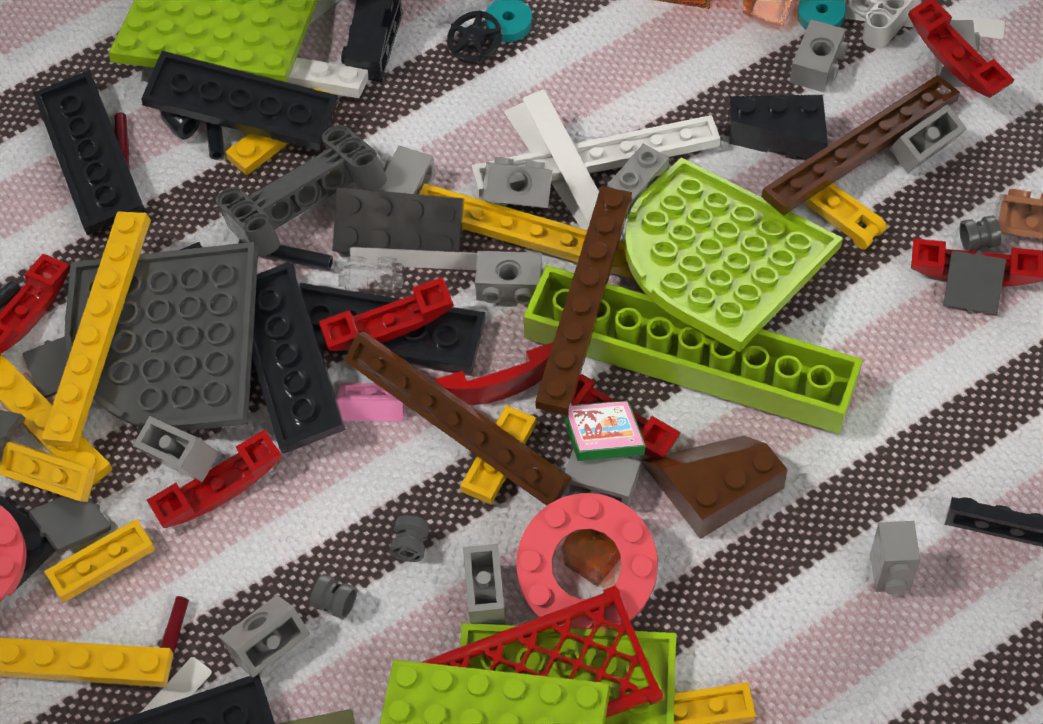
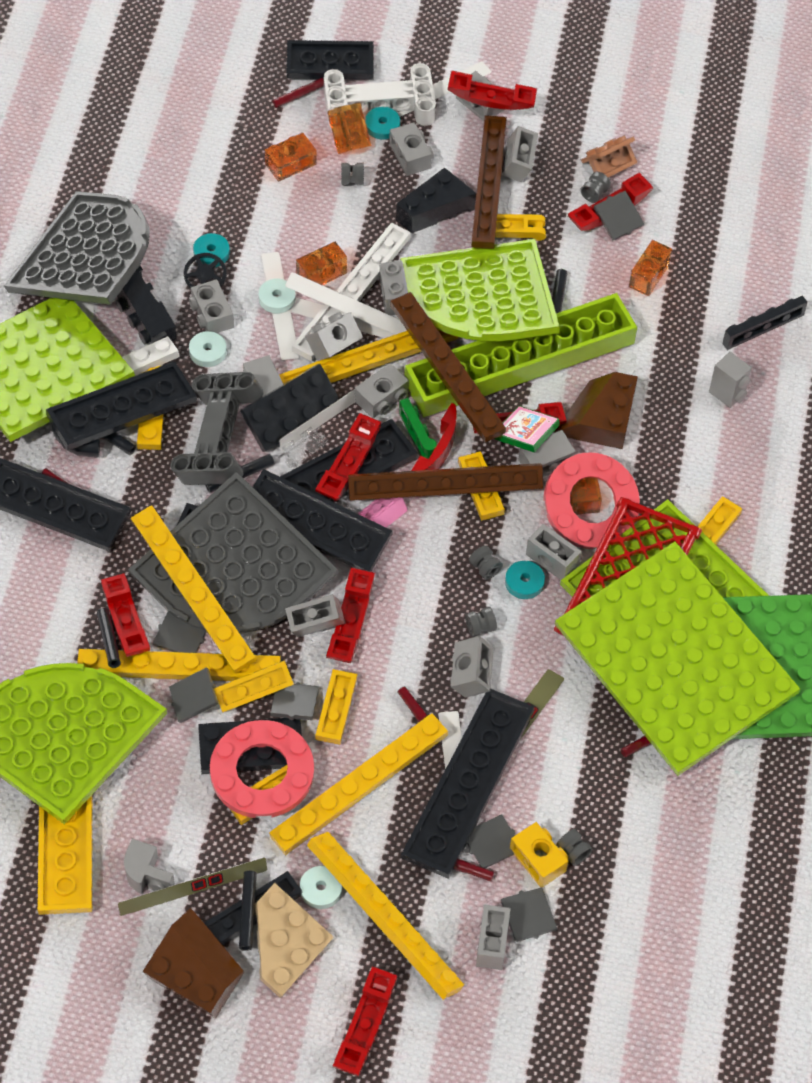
camera: 50 degrees left, 0 degrees up
none -> light grey brick [189,279,234,333]
none -> light aqua piece [189,331,227,367]
none -> light aqua piece [259,278,295,314]
none -> white sticker [261,252,299,360]
none -> clear orange brick [296,241,347,285]
none -> dark grey wheel [341,163,364,185]
none -> green plate [399,398,437,459]
none -> teal piece [505,561,545,599]
none -> black piece [552,269,568,313]
none -> clear orange brick [629,239,673,297]

